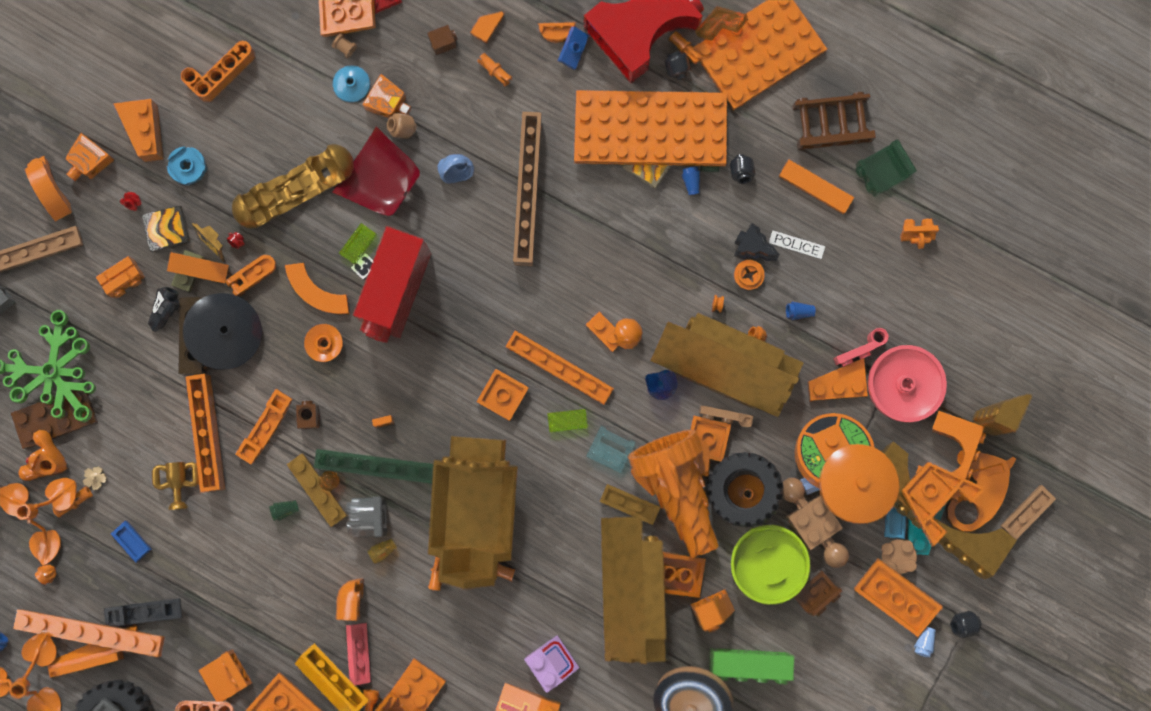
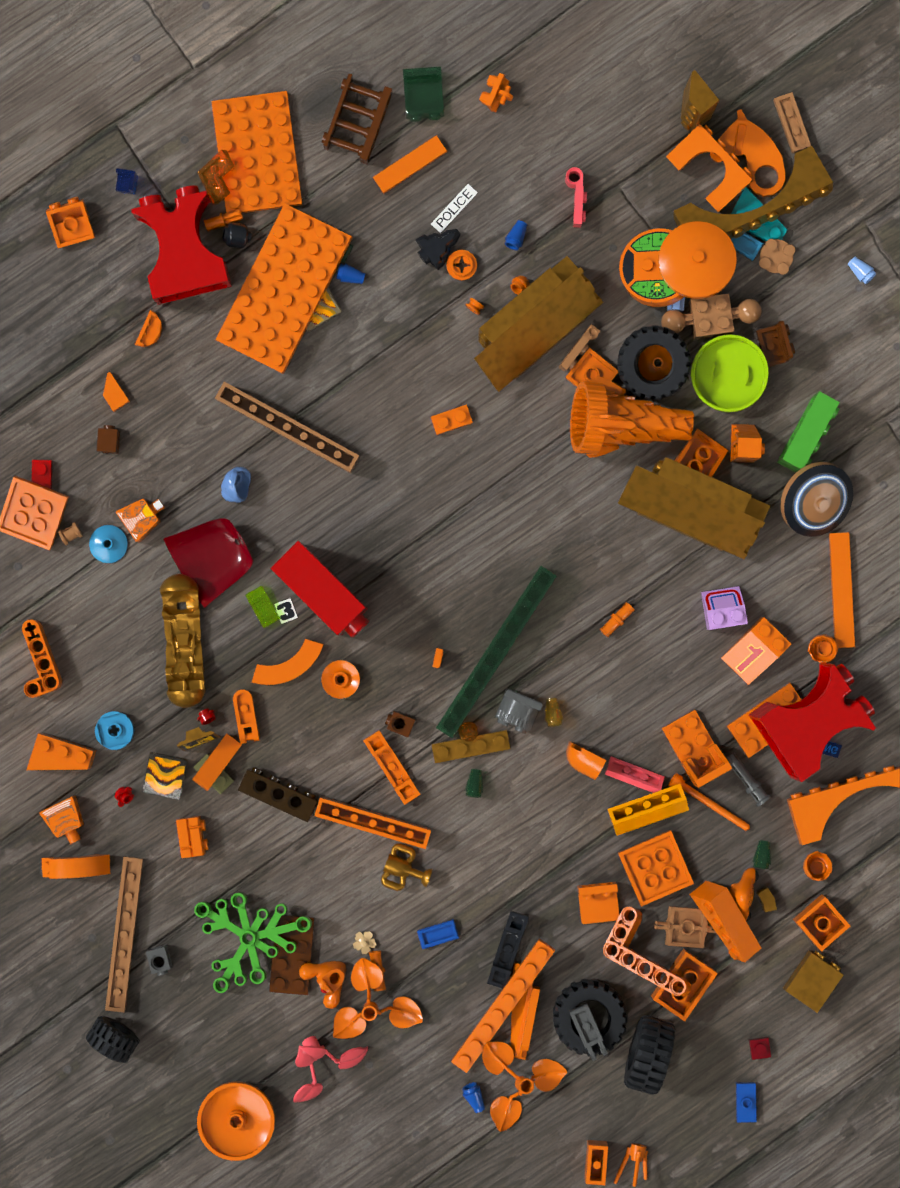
camera: 65 degrees left, 5 degrees up
orange plate [35,564,57,585] -> none
black rock [148,287,180,332] -> none
black dish [183,293,262,370] -> none
medium nougat head [387,113,416,139] -> none
pearl gold panel [428,436,518,589] -> none
orange axle [428,557,442,591] -> none
orange pin [477,53,513,86] -> none
orange plate [477,369,529,421] -> none
orange tile [505,330,614,405] -> none
clear neon green tile [547,409,588,432] -> none
blue plate [558,26,589,69] -> none
clear light blue plate [586,425,636,473] -> none
pearl gold plate [599,484,660,525] -> none
orange hair [614,318,643,349] -> none
clear blue hair [644,370,678,400] -> none
black head [729,154,756,184] -> none
orange wing [807,358,868,401] -> none
orange plate [854,558,942,637] -> none
coral dish [868,345,947,423] -> none
orange wing [901,462,985,546] -> none
black head [950,611,982,639] -> none

